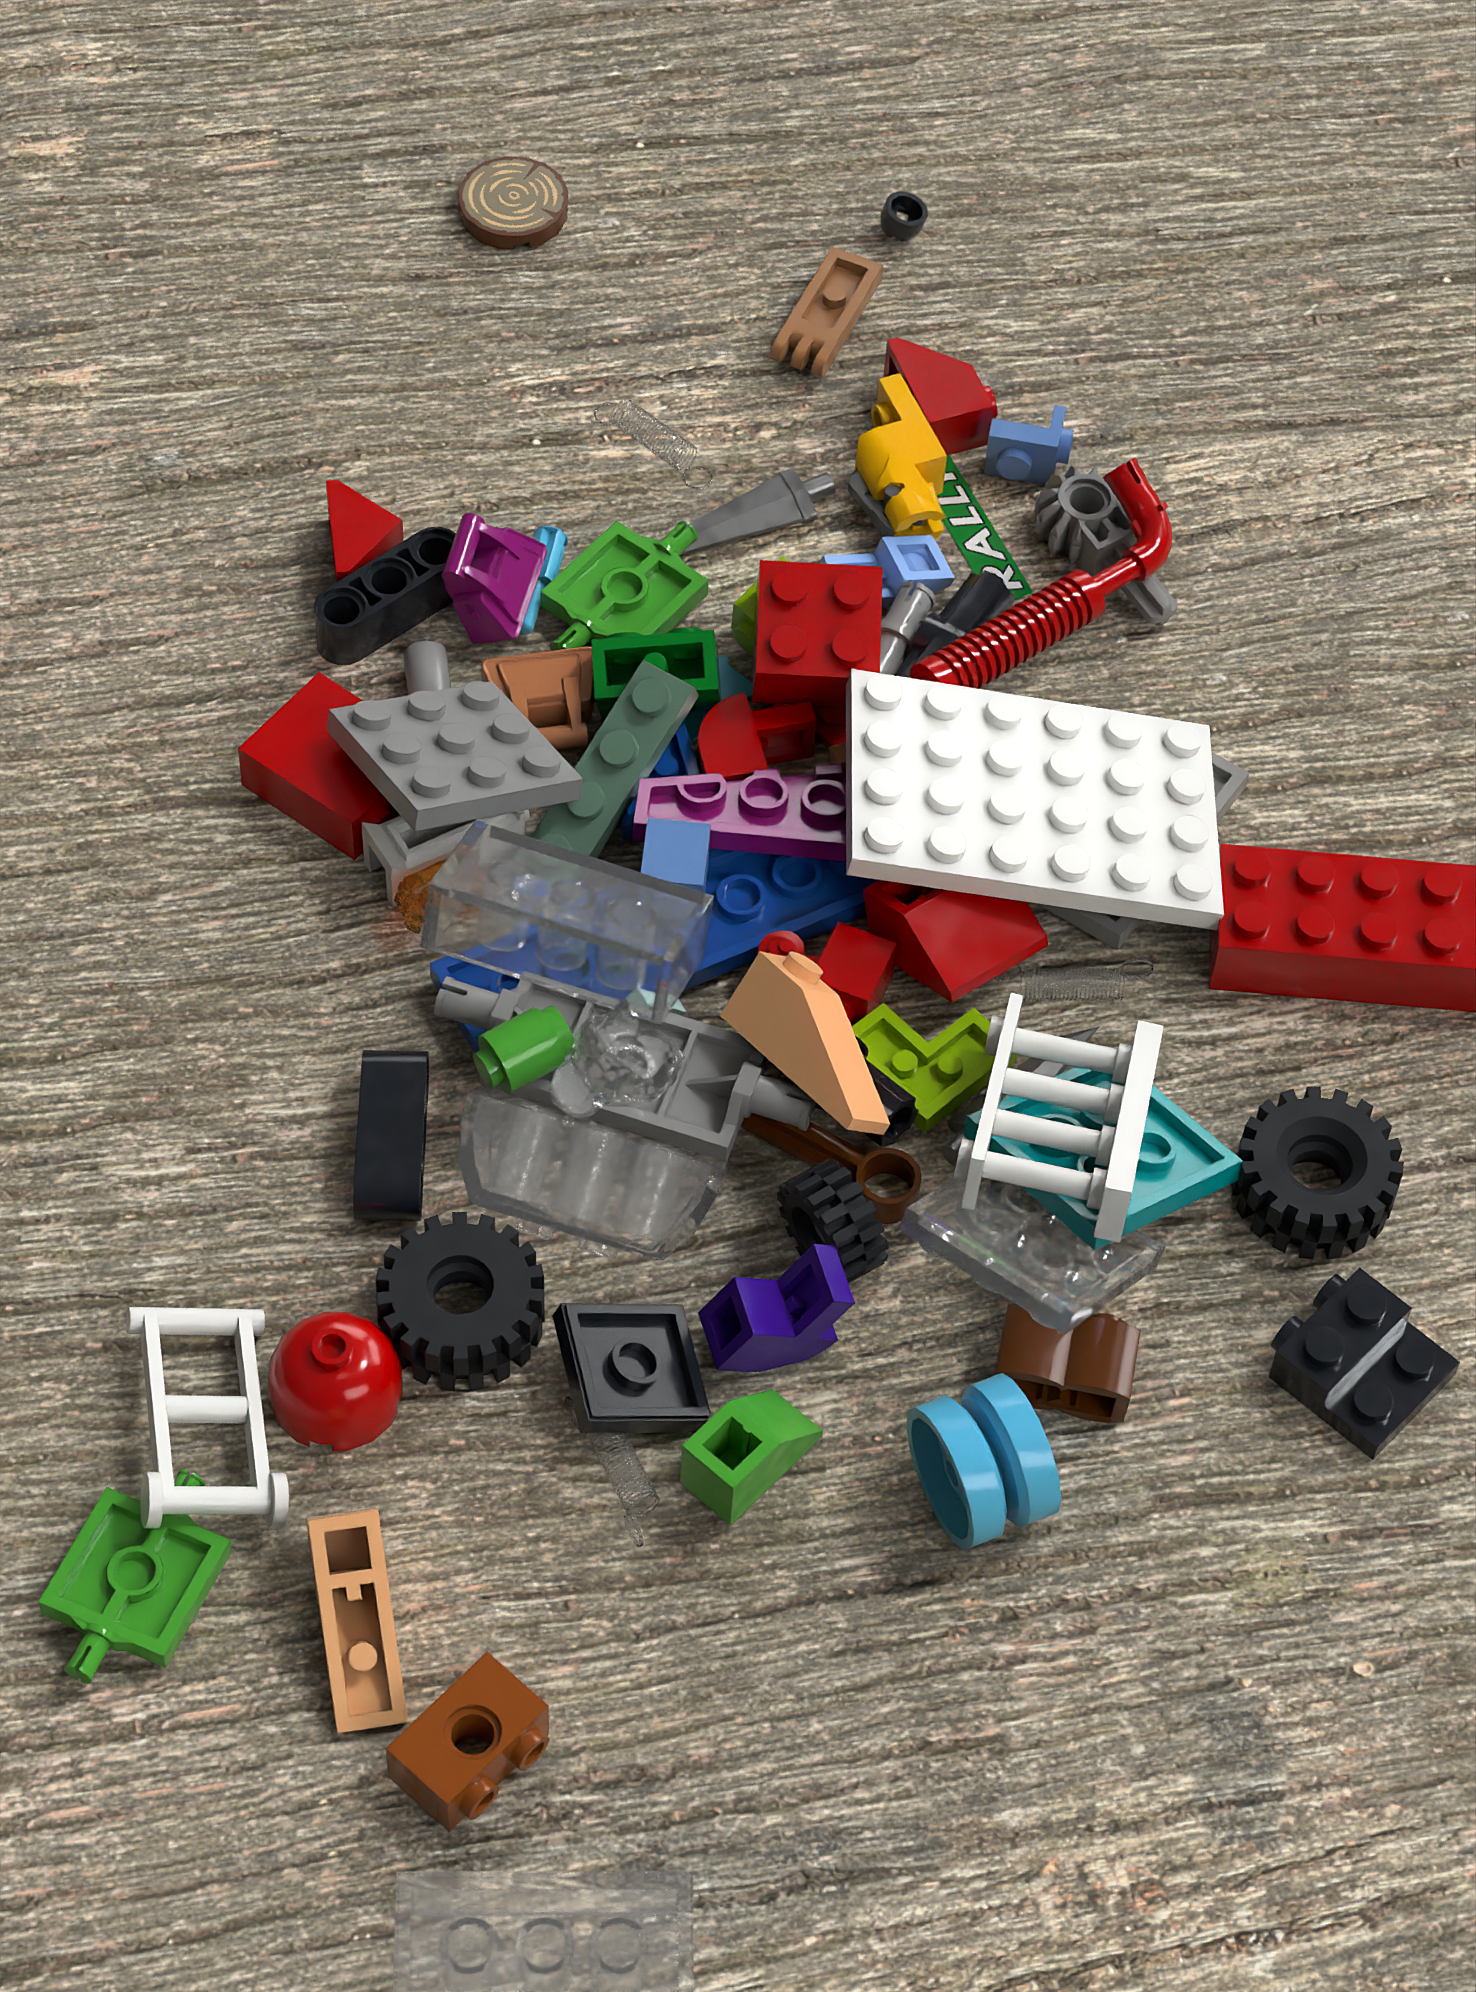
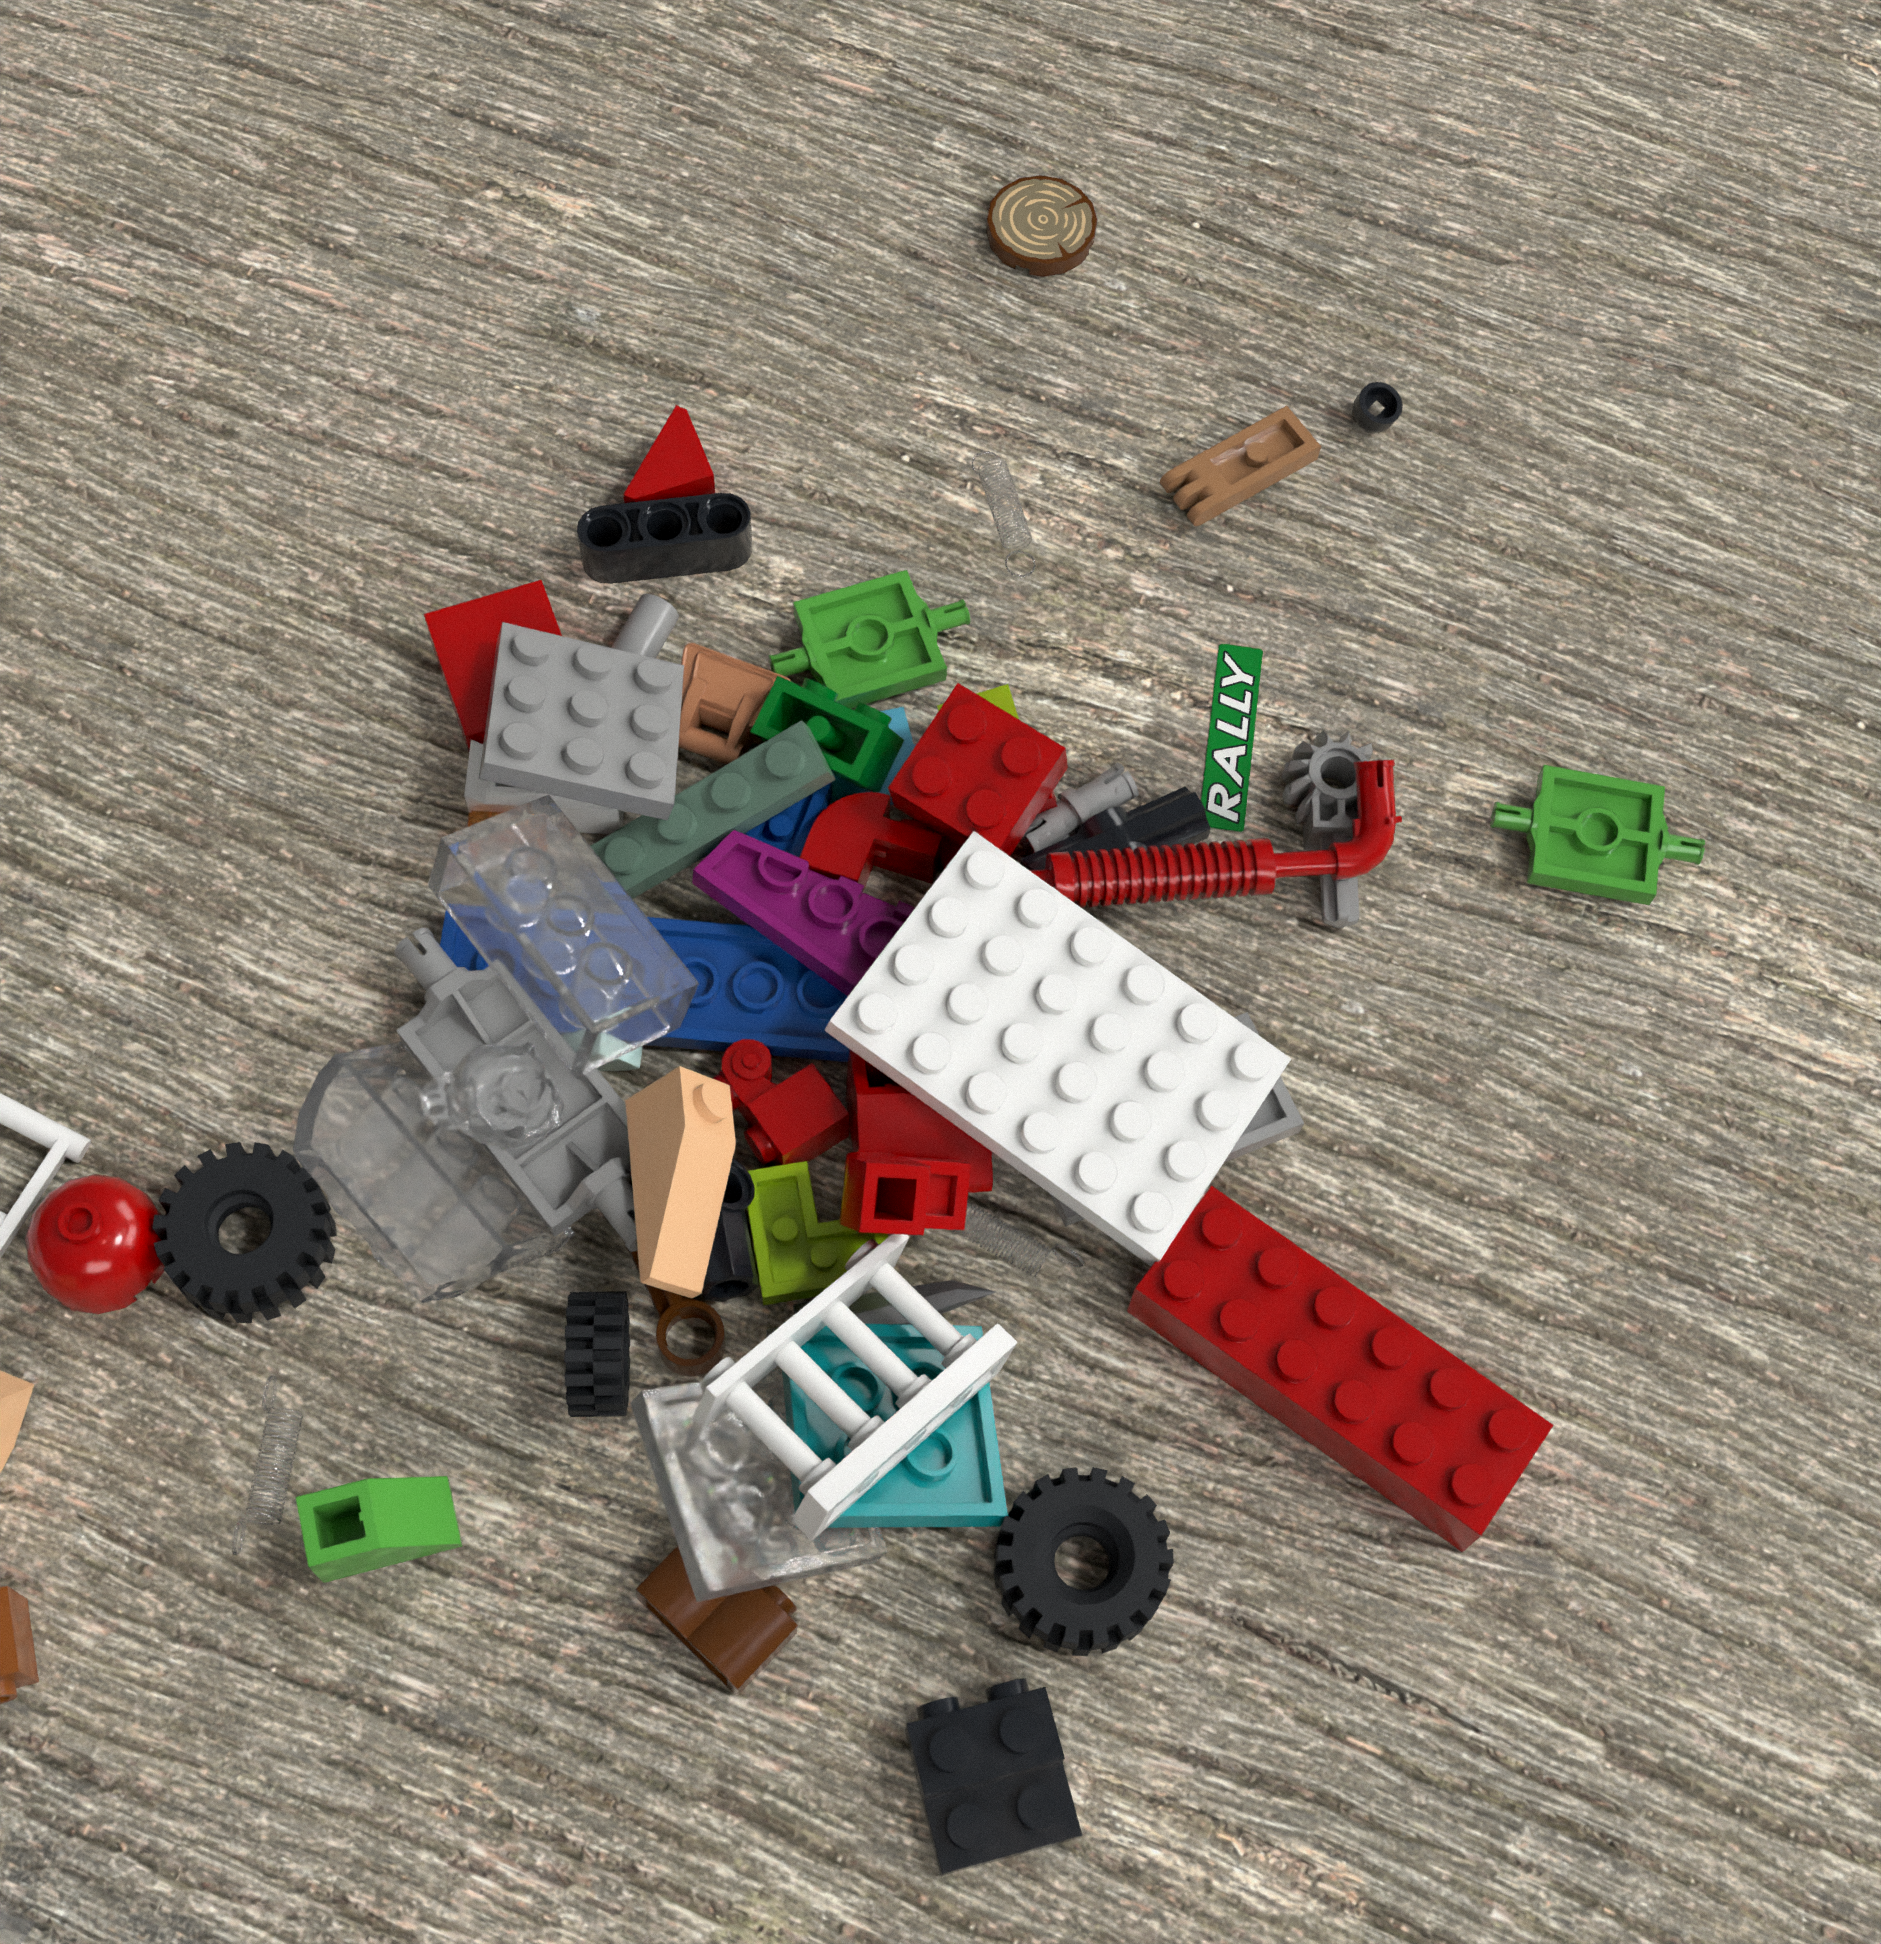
camera: 30 degrees right, 10 degrees up
black beam [353,1050,429,1221] -> none
magenta piece [441,513,547,644] -> none
bright green brick [473,1005,576,1094] -> none
medium azure axle [520,526,568,635] -> none
black plate [552,1303,712,1433] -> none
medium blue brick [639,818,711,922] -> none
flat silver bar [660,468,835,555] -> none
dark purple brick [698,1244,855,1372] -> none
light blue slope [819,535,955,609] -> none
yellow plate [848,373,947,540] -> none
red slope [883,337,998,455] -> none
medium azure wheel [906,1373,1061,1550] -> none
medium blue bracket [984,405,1074,485] -> none
none -> red brick [839,1152,971,1235]
none -> bright green plate [1490,765,1705,905]

